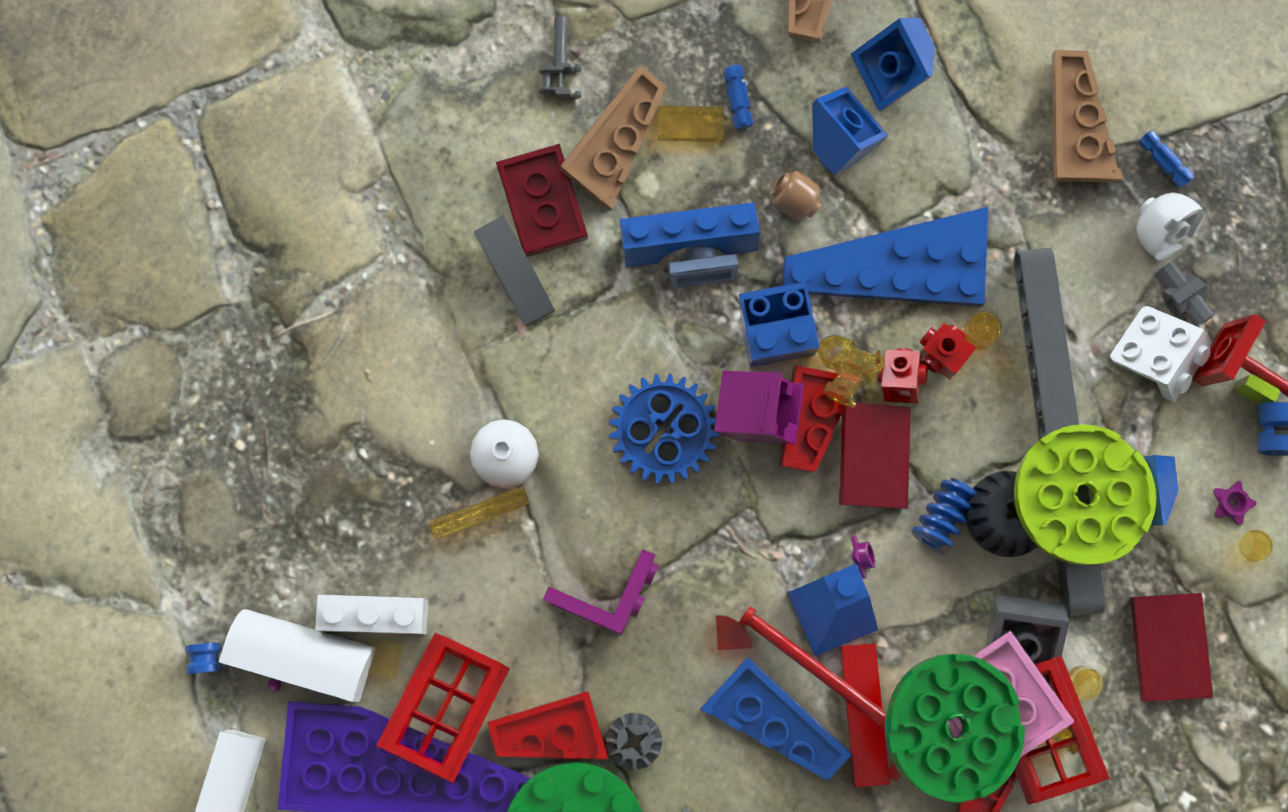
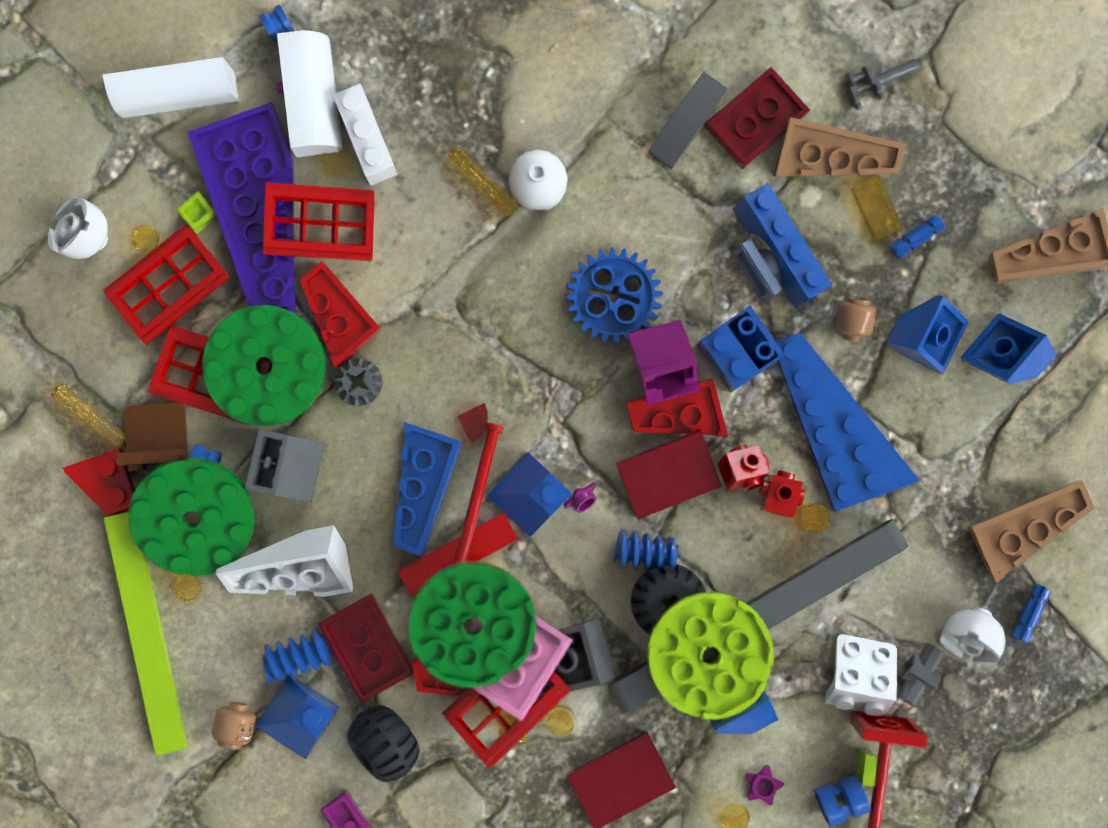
camera: 70 degrees right, 5 degrees up
magenta bracket [543,549,659,635] -> none
clear yellow piece [817,335,885,408] -> none

